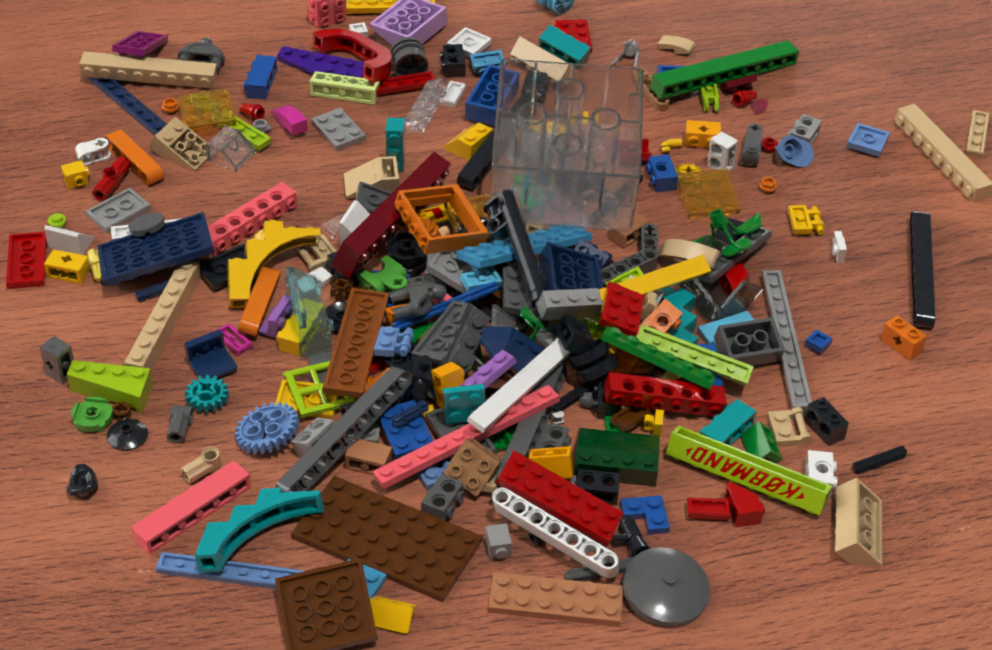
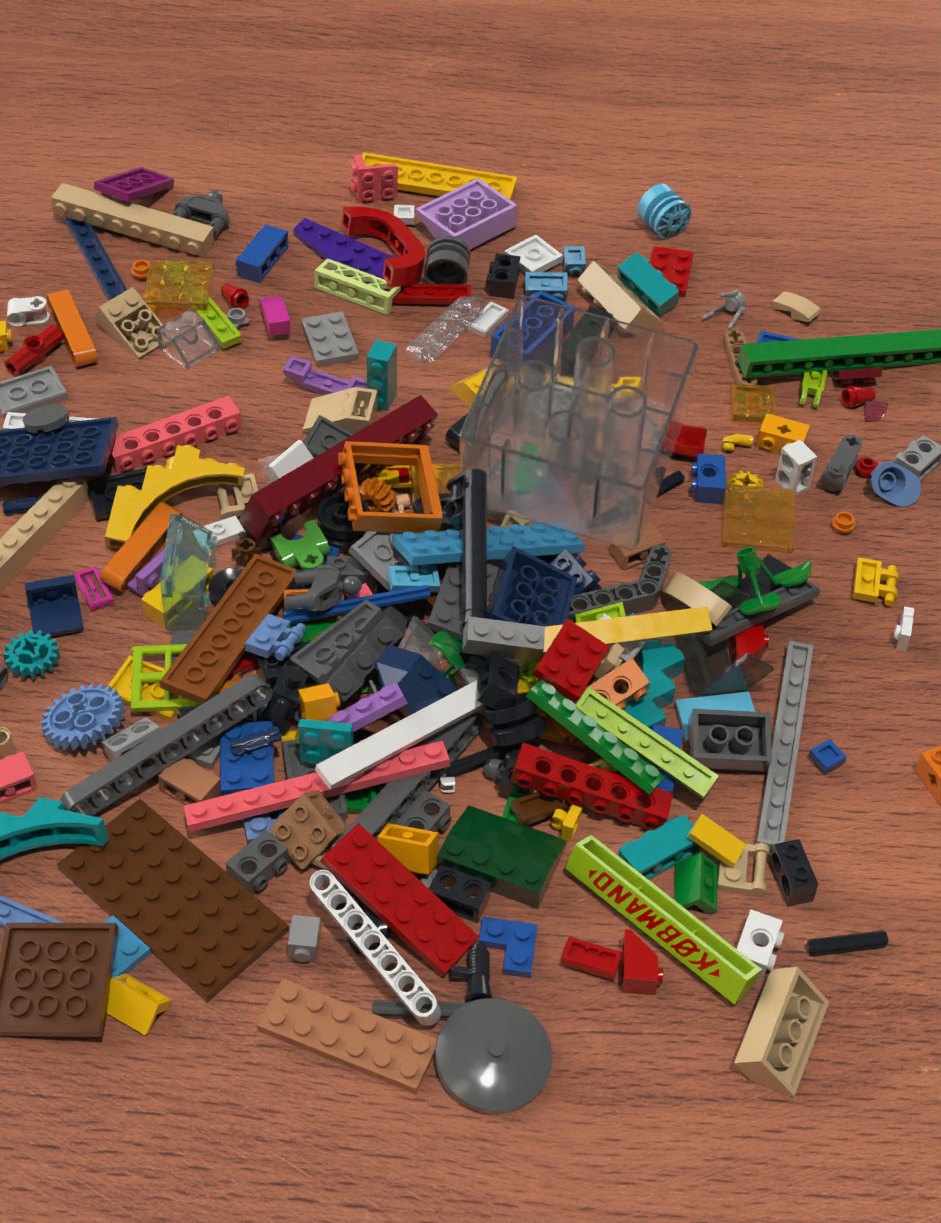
camera: 15 degrees right, 5 degrees up
none -> medium lavender slope [283,355,367,396]
none -> dark azure bracket [563,246,587,275]
none -> yellow tile [687,814,747,868]
none -> clear yellow plate [730,384,778,422]

